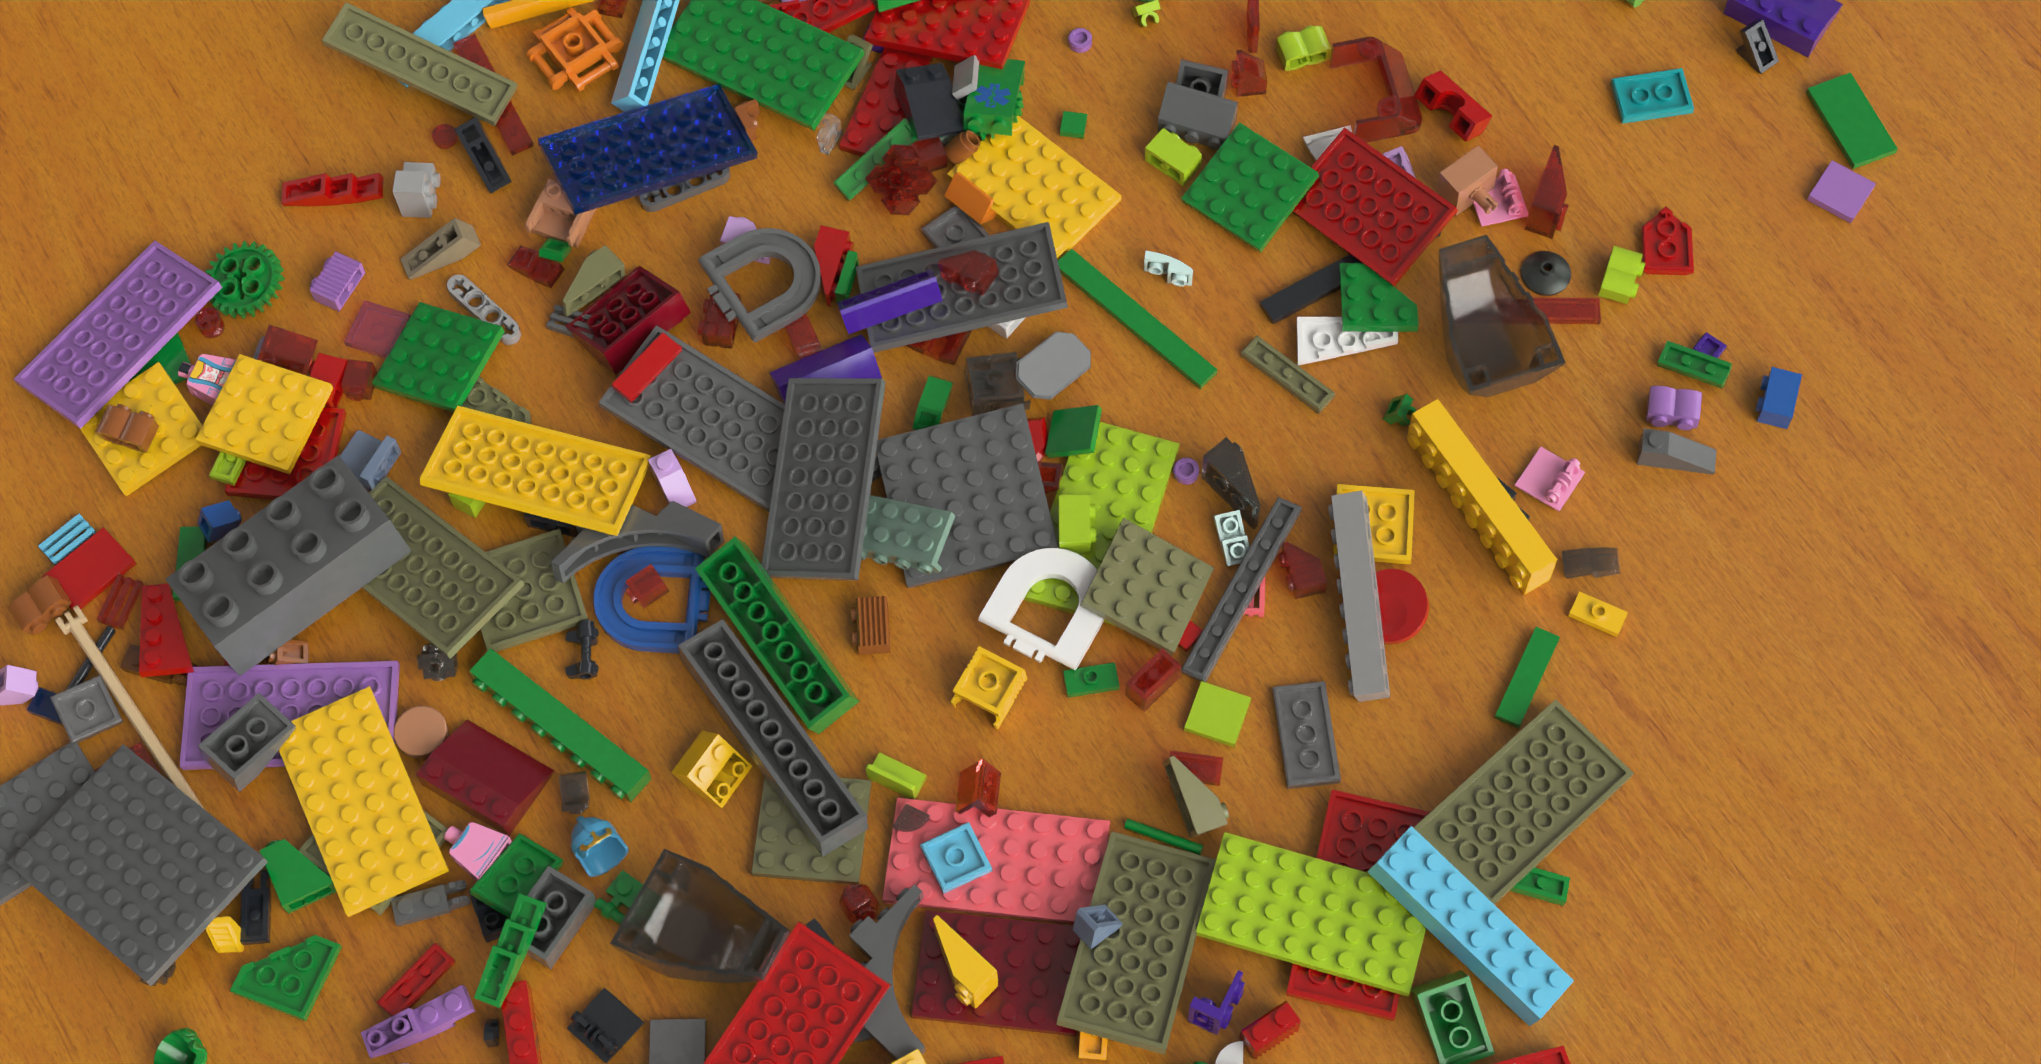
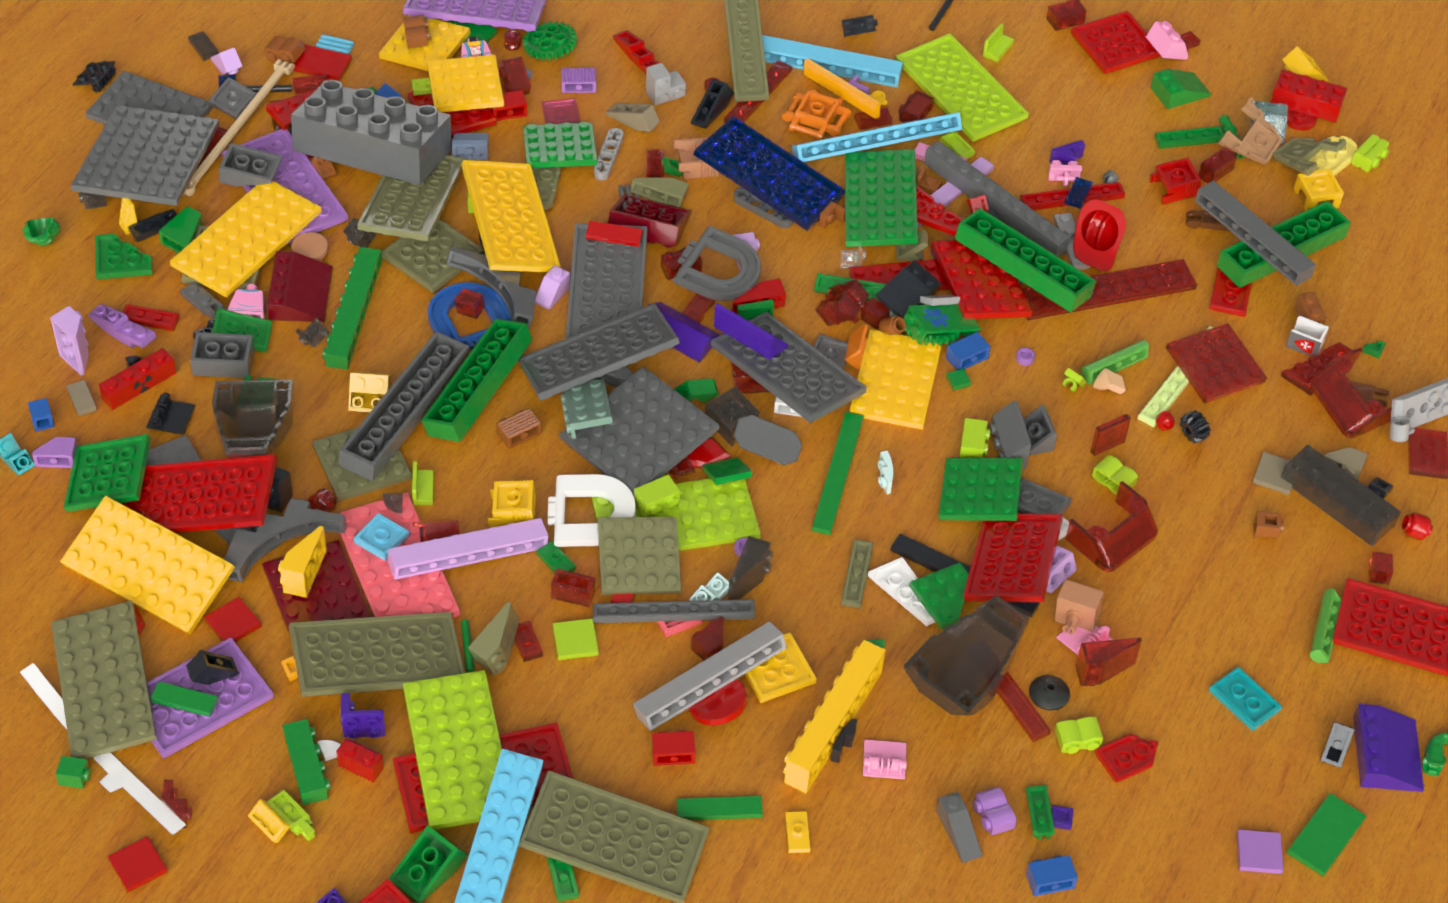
camera: 55 degrees right, 15 degrees down
clear red brick [341,359,377,401] -> none
green slope [474,893,547,1008] -> none
black piece [565,620,599,680] -> none
dark azure helmet [571,816,629,877] -> none
clear red slope [938,250,999,295] -> none
sand blue slope [1073,905,1123,949] -> none
clear red slope [1230,50,1267,97] -> none
flat silver tile [1272,681,1341,789] -> none
red arch [1414,70,1492,142] -> none
clear smoke slope [1562,547,1620,579] -> none
none -> lavender brick [387,518,548,580]
none -> red brick [651,730,696,766]
none -> blue brick [946,332,990,370]
none -> dark grey tile [1018,478,1072,514]

